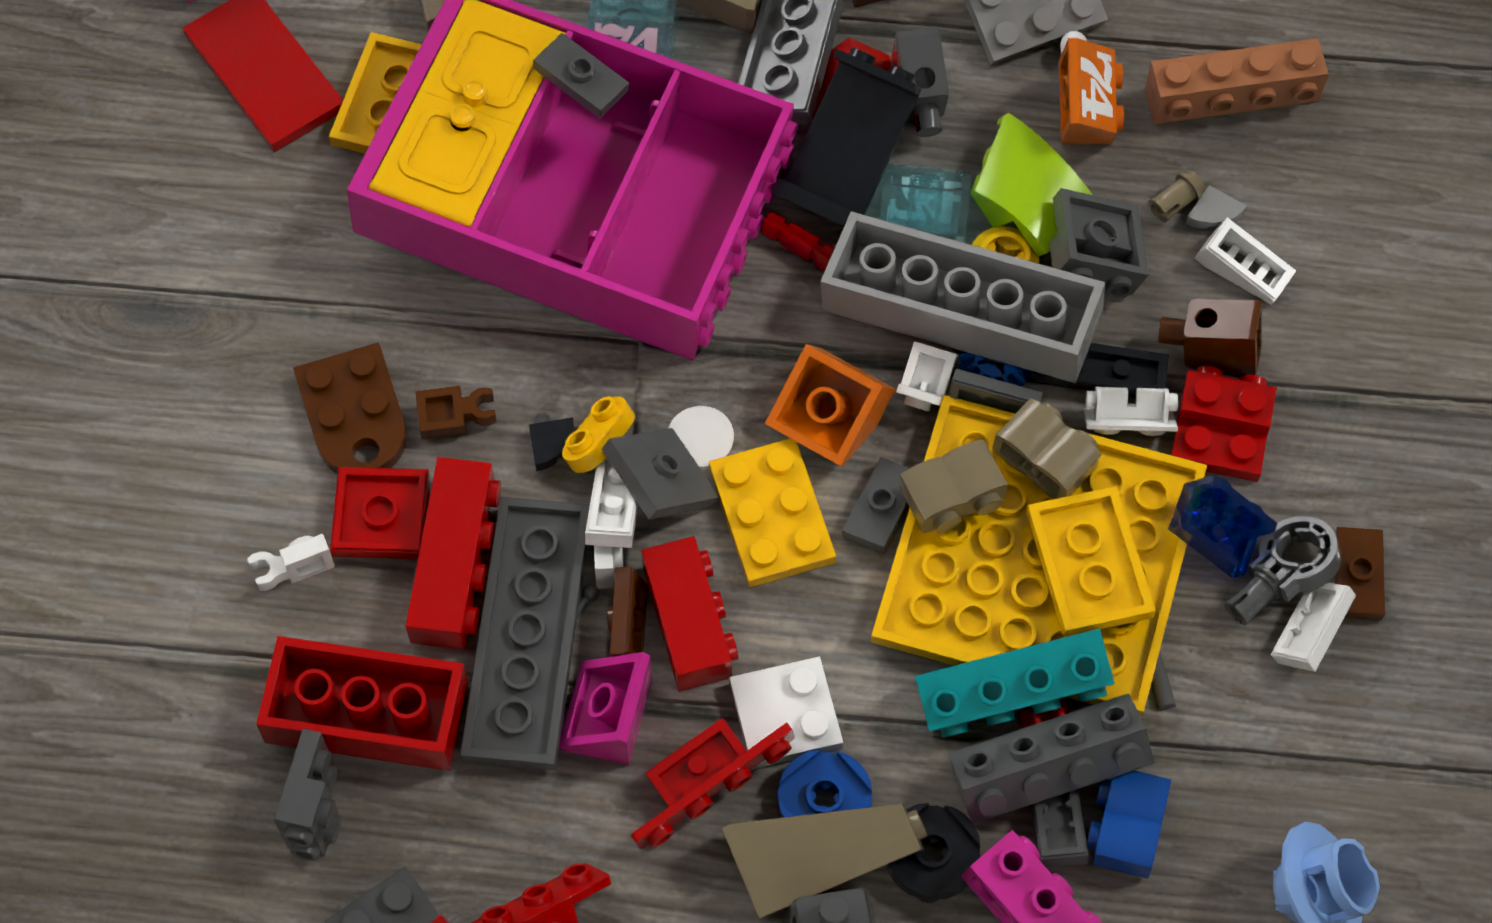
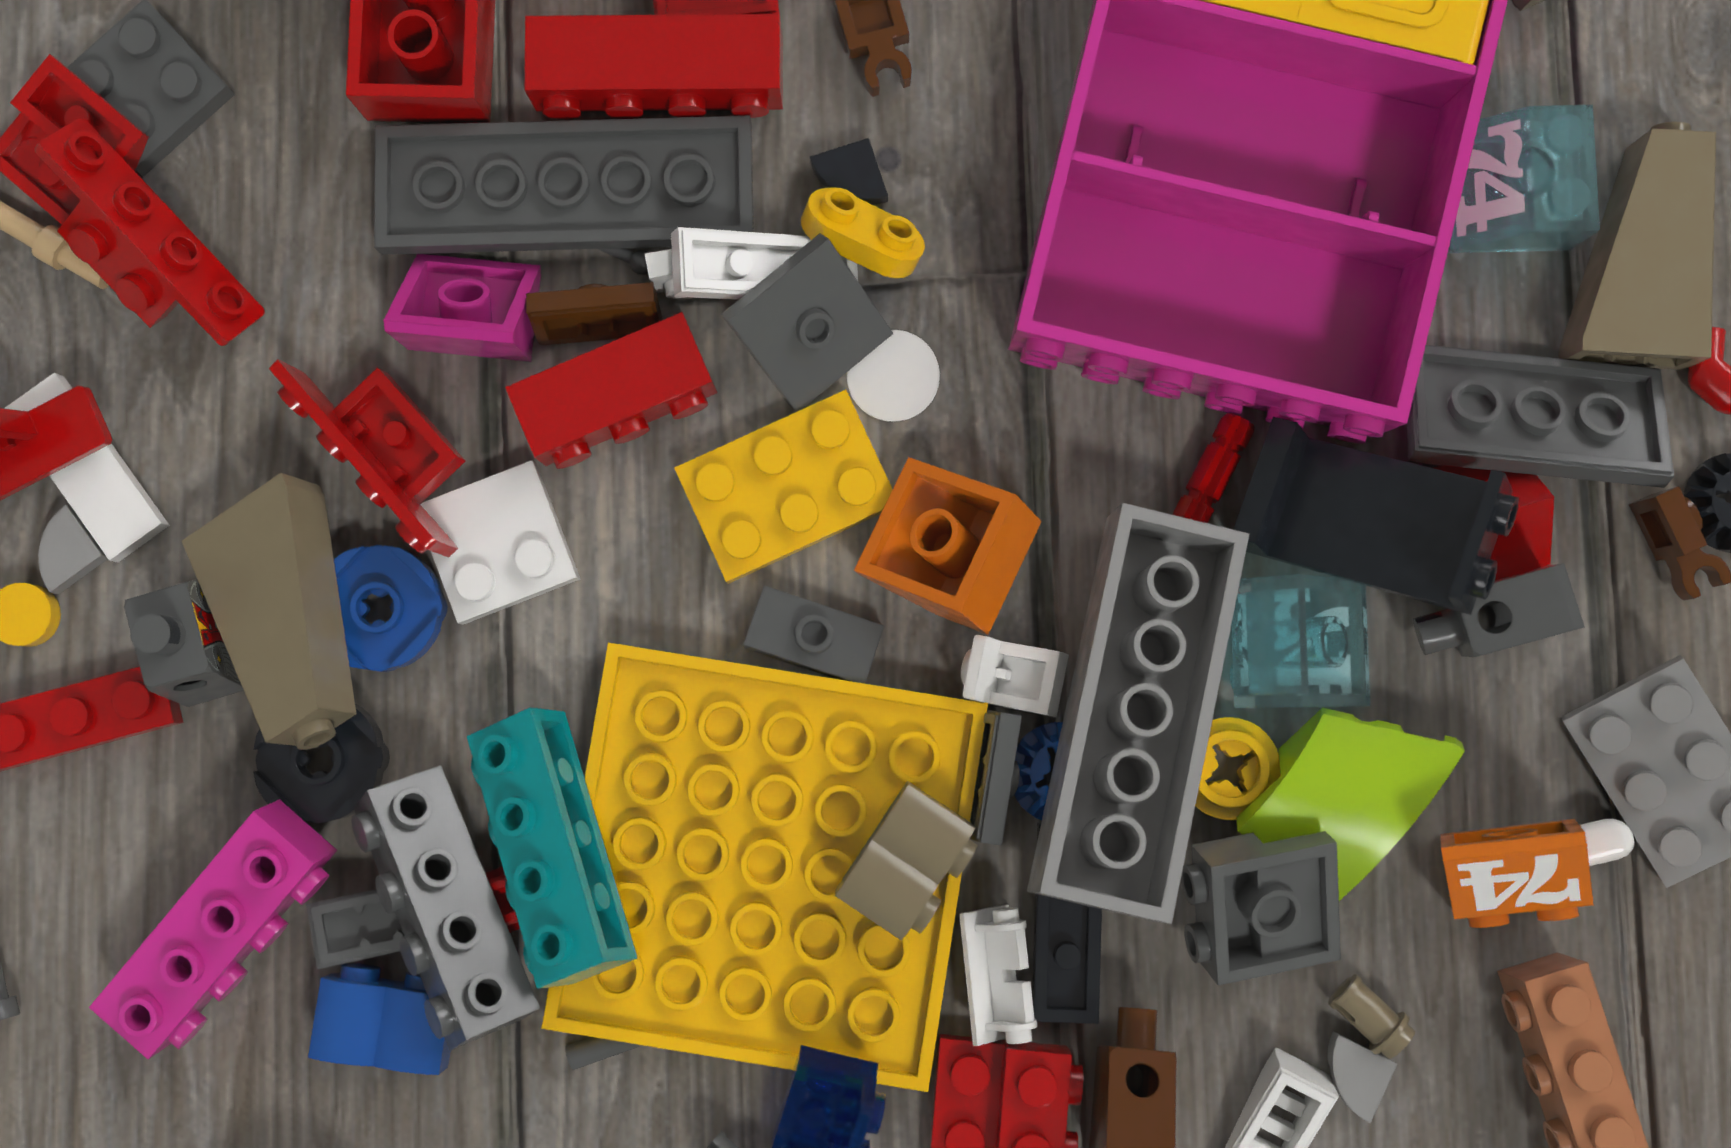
camera: 85 degrees right, 20 degrees up
dark grey plate [533,33,629,119] -> none
dark tan brick [899,439,1008,533] -> none
yellow plate [1026,486,1156,637] -> none

